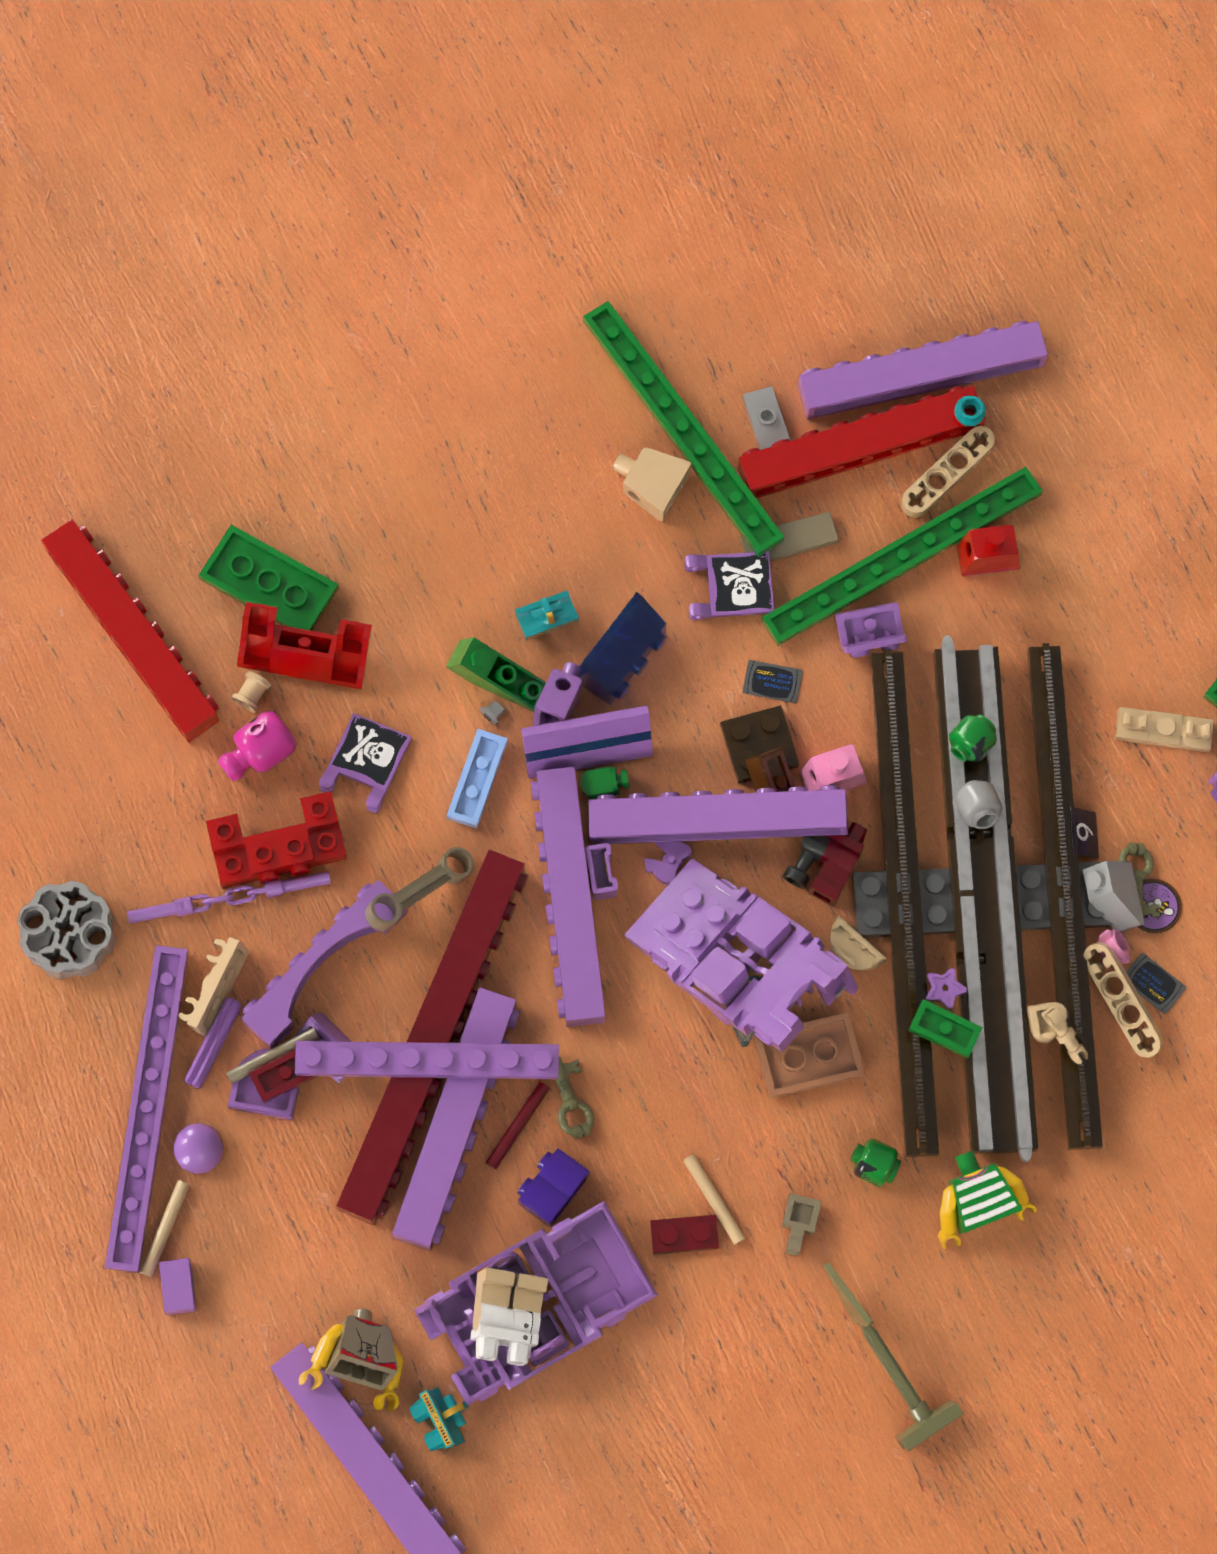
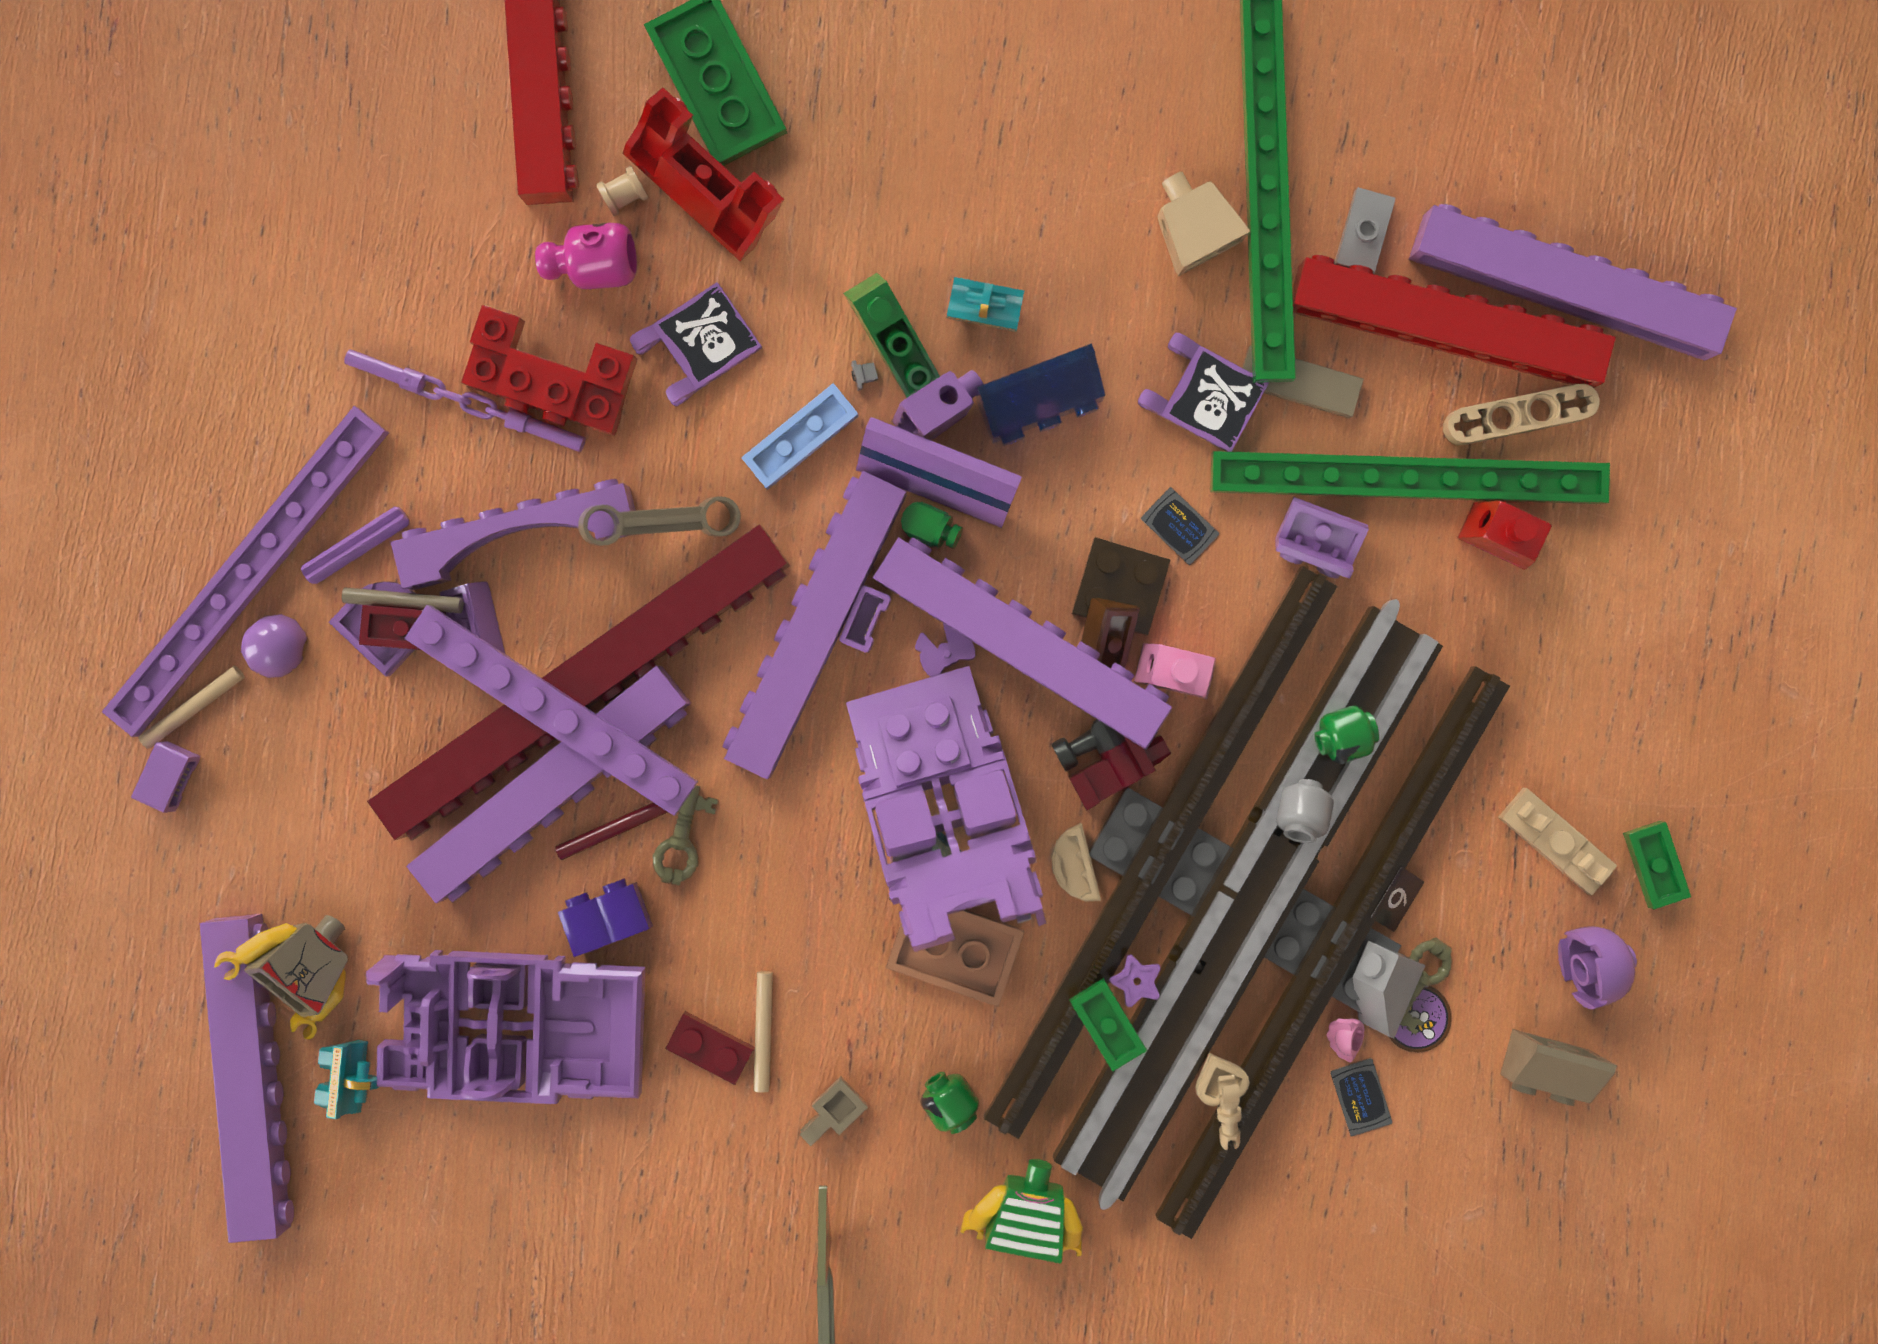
camera: 35 degrees right, 15 degrees up
light grey connector [17,881,116,980] -> none
tan plate [178,937,250,1037] -> none
hips [470,1267,548,1366] -> none
teal plate [954,396,986,426] -> none
tan beam [1083,942,1164,1058] -> none

